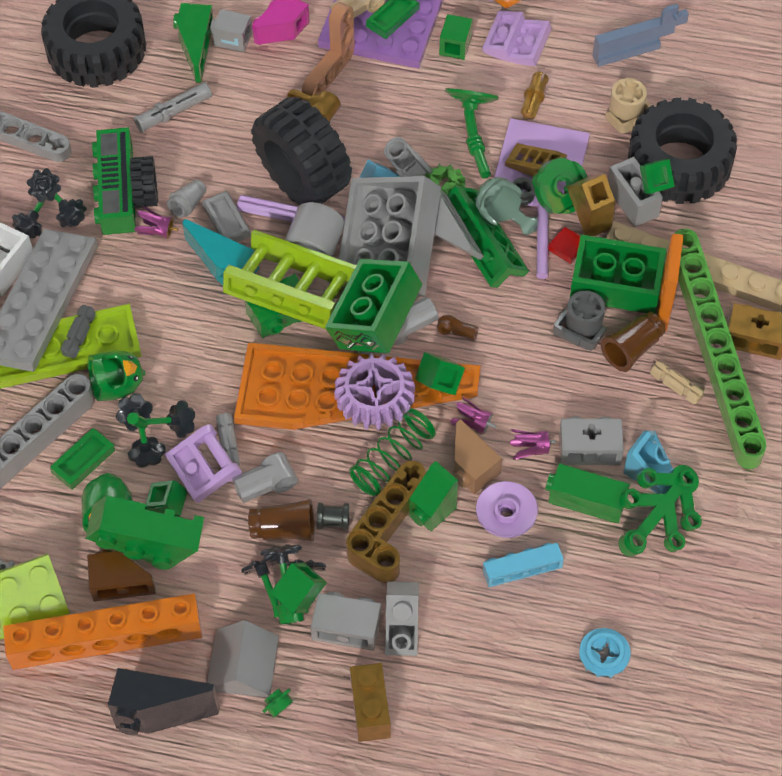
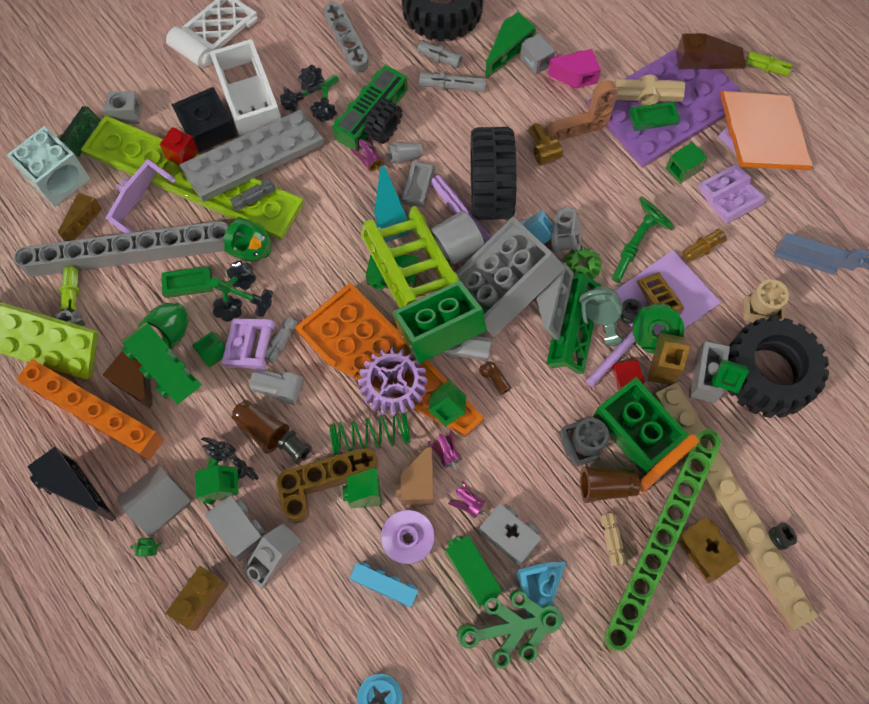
camera: 40 degrees right, 10 degrees up
none -> light grey pin [417,40,462,69]

